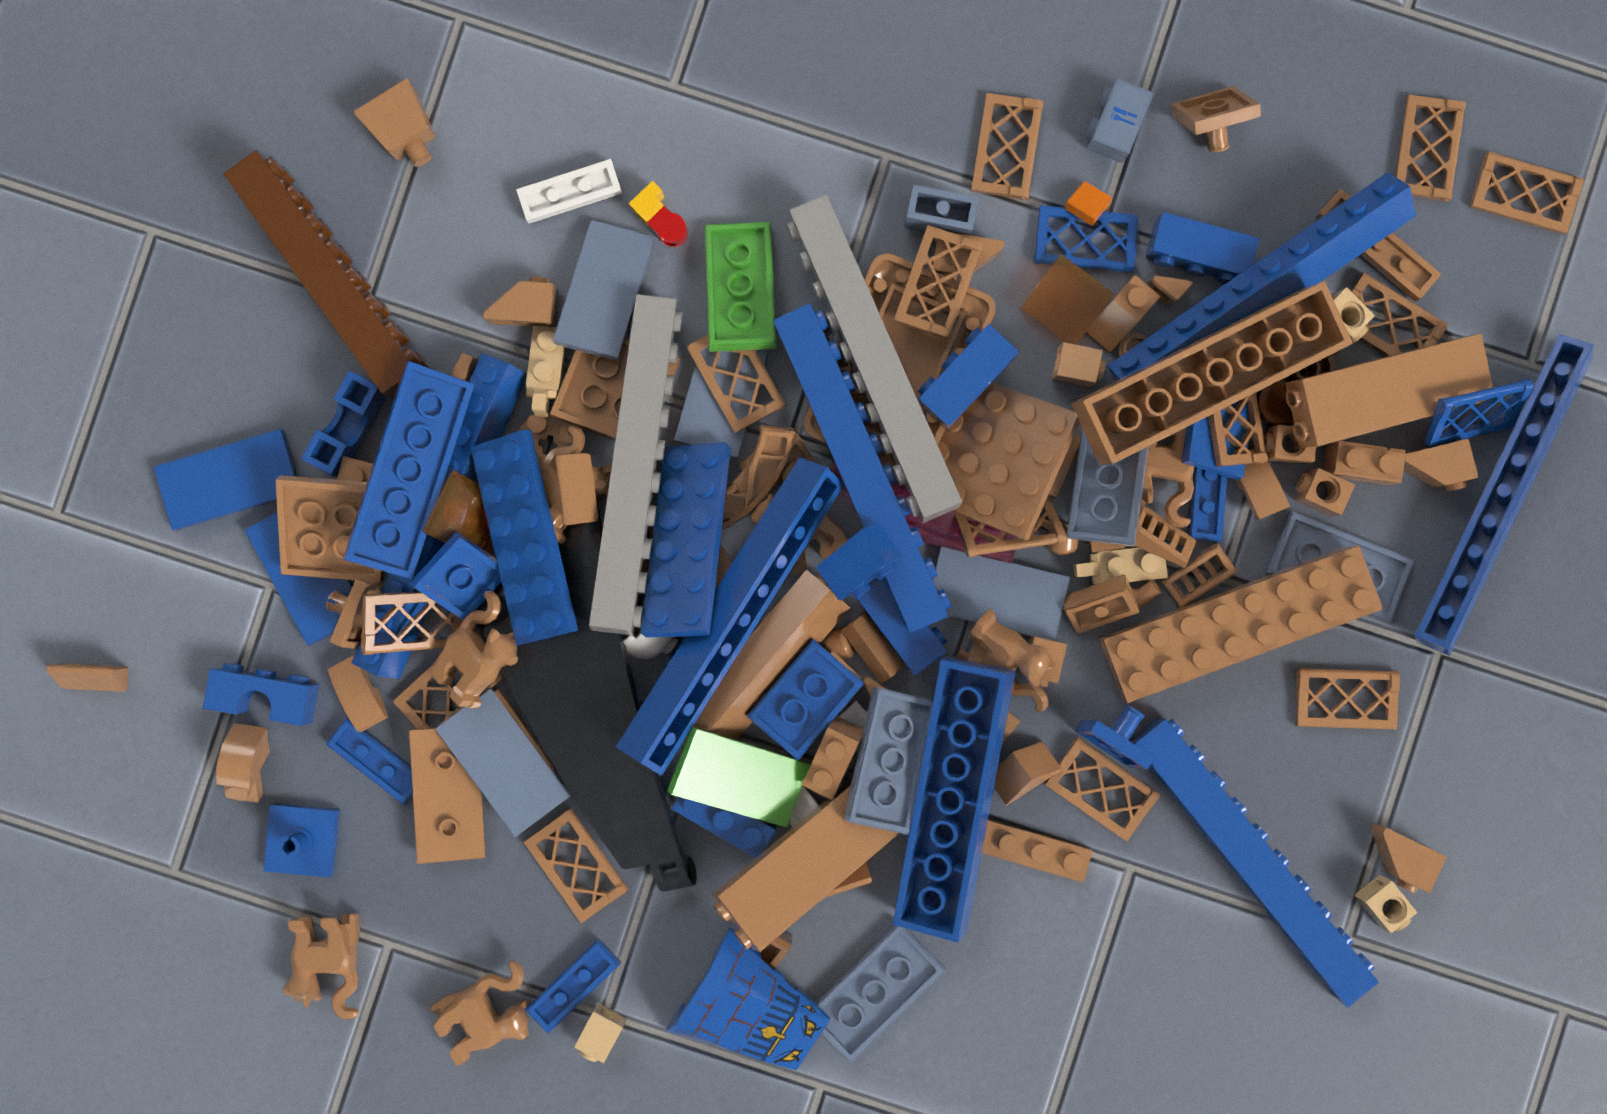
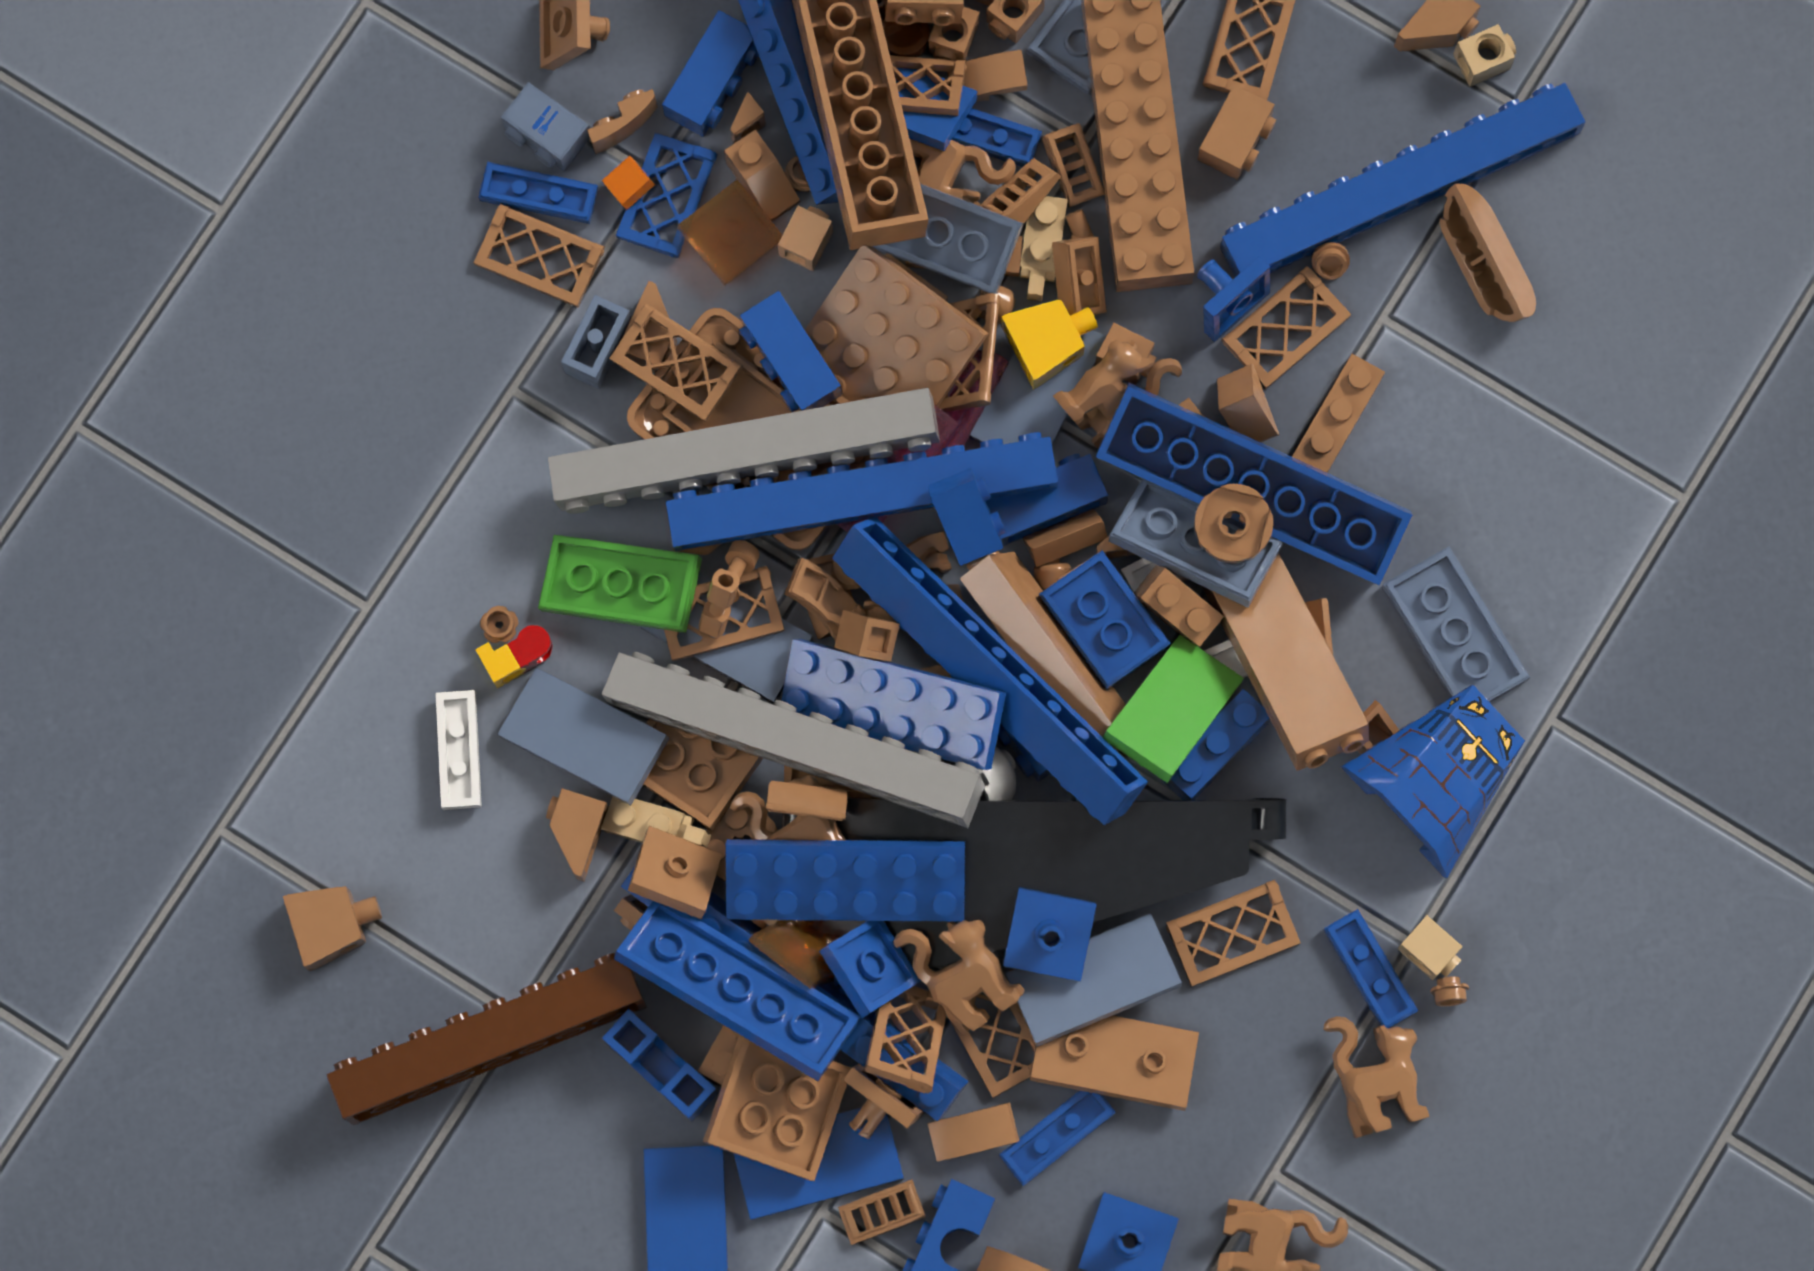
camera: 75 degrees left, 10 degrees down
none -> blue tile [478,162,599,224]
none -> medium nougat plate [480,606,519,643]
none -> medium nougat slope [587,89,658,155]
none -> medium nougat plate [628,825,722,919]
none -> medium nougat bar [698,540,760,638]
none -> medium nougat brick [834,610,900,662]
none -> medium nougat slope [838,1179,926,1245]
none -> yellow torso [1001,300,1098,390]
none -> blue tile [1003,887,1097,982]
none -> medium nougat plate [1194,484,1273,563]
none -> medium nougat brick [1197,84,1277,180]
none -> medium nougat plate [1311,242,1350,280]
none -> medium nougat plate [1430,976,1469,1007]
none -> medium nougat brick [1440,184,1536,322]

